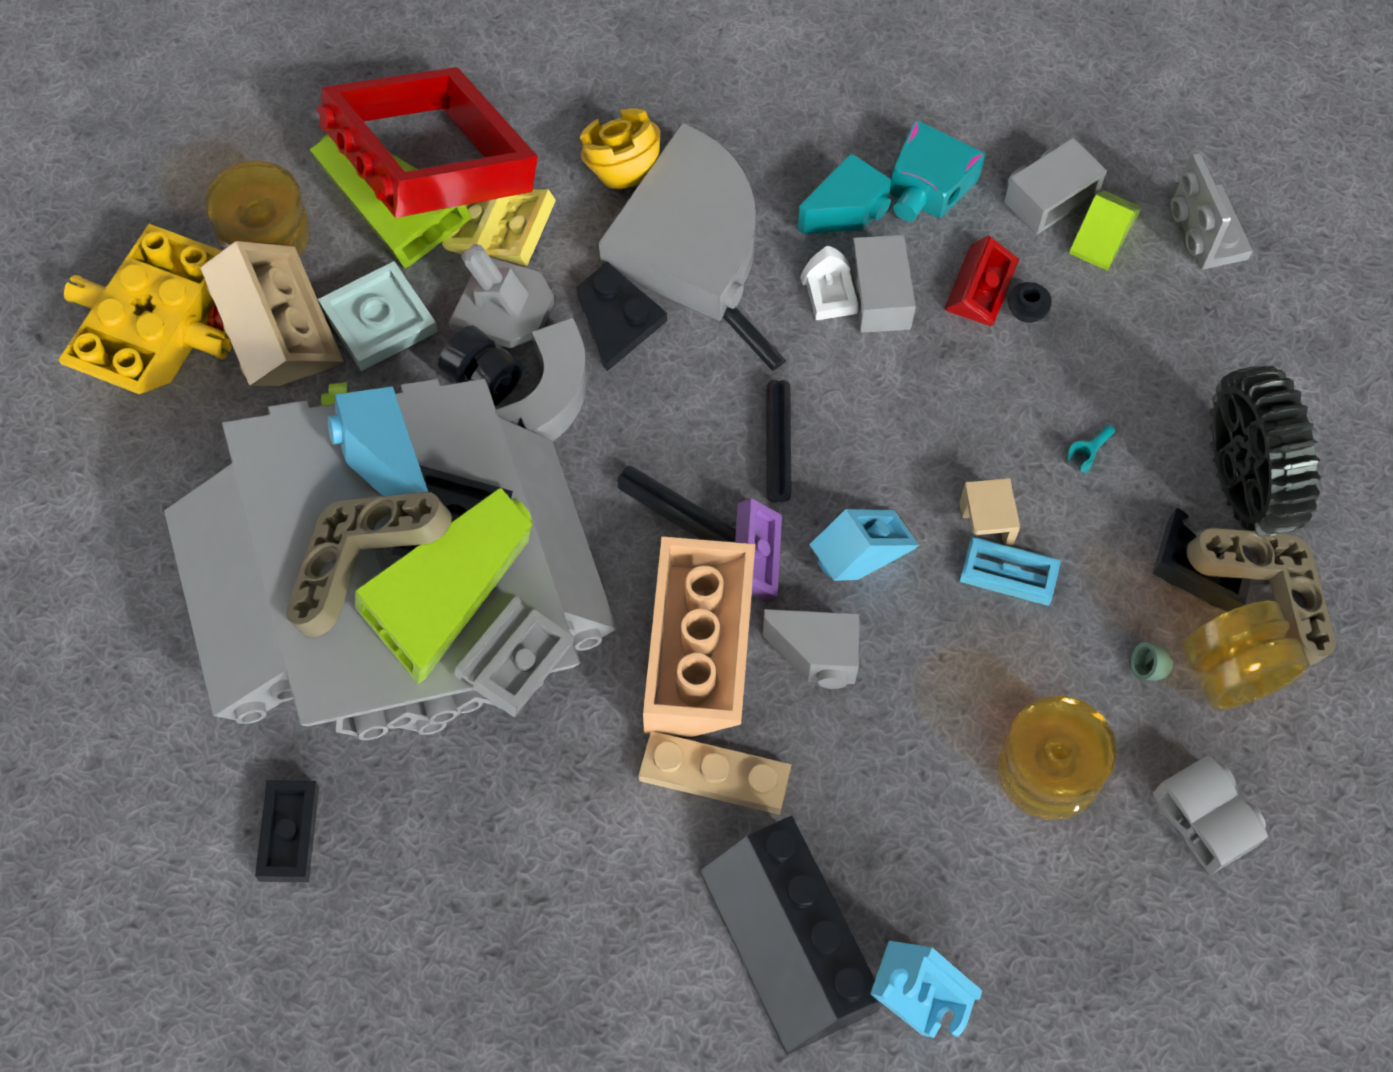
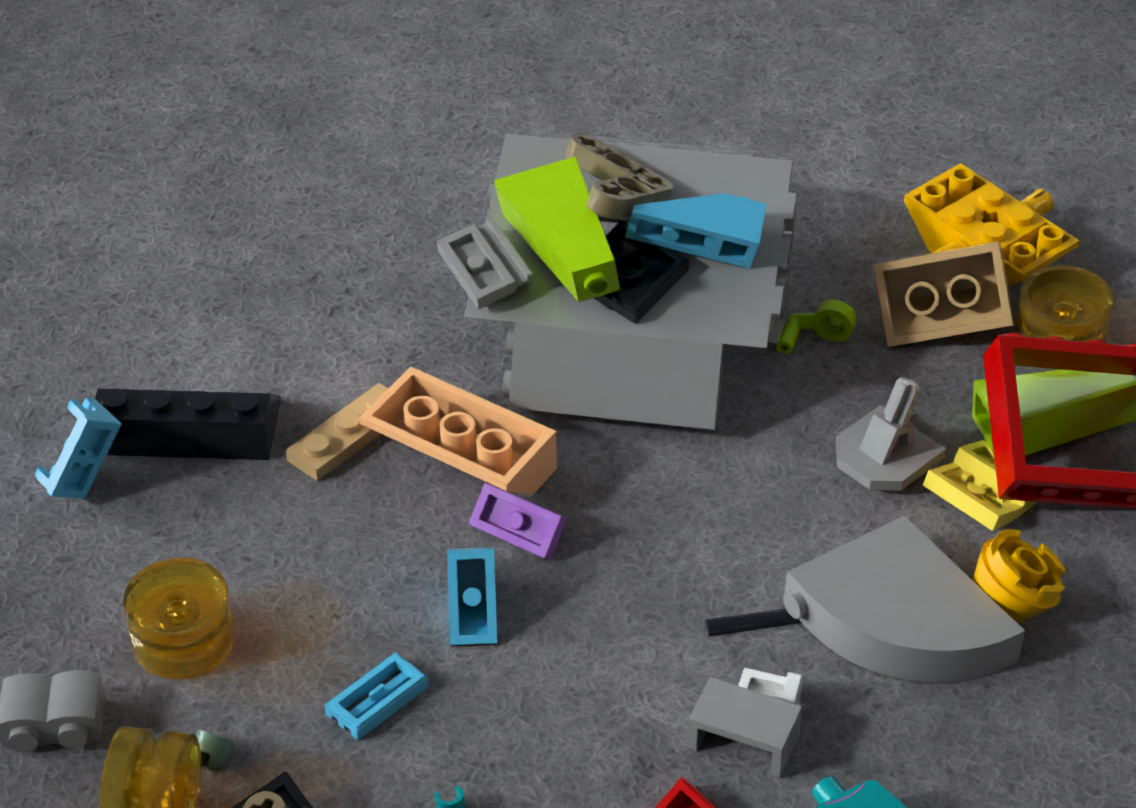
camera: 120 degrees right, 20 degrees down
black plate [255,780,319,882] -> none
light aqua plate [318,261,438,371] -> none
black wheel [438,325,523,406] -> none
light grey arch [496,318,587,441] -> none
black wing [576,262,667,371] -> none
black axle [617,466,736,543] -> none
light grey slope [762,609,859,689] -> none
black axle [766,380,792,502] -> none
teal slope [797,153,891,234] -> none
tan panel [959,478,1020,546] -> none

